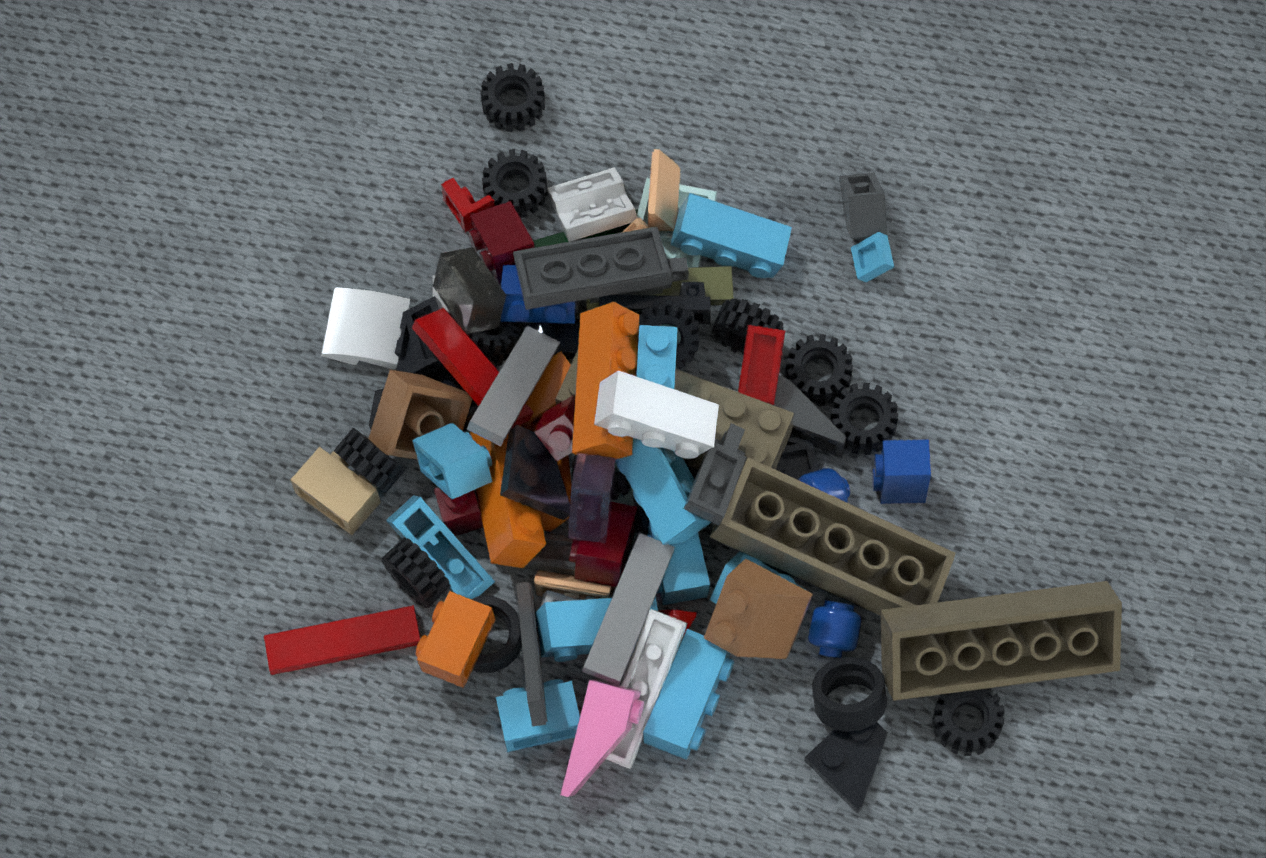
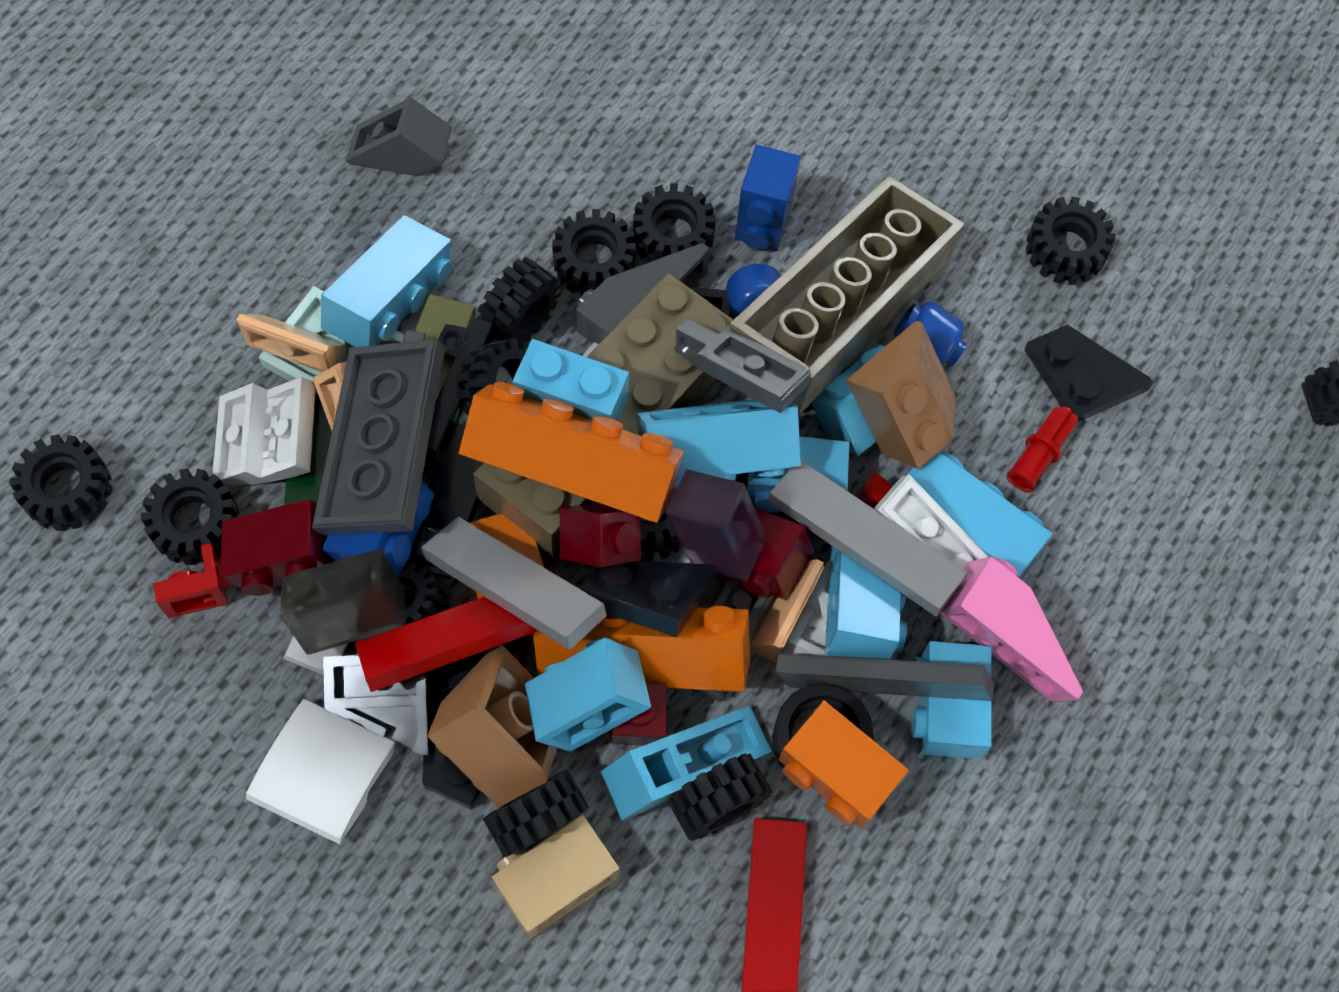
camera: 80 degrees left, 0 degrees up
white brick [594,371,719,459] -> none
red tile [738,325,786,405] -> none
black tyre [812,657,887,732] -> none
medium azure plate [851,232,894,282] -> none
dark tan brick [881,581,1122,701] -> none
none -> red axle [1006,406,1078,493]

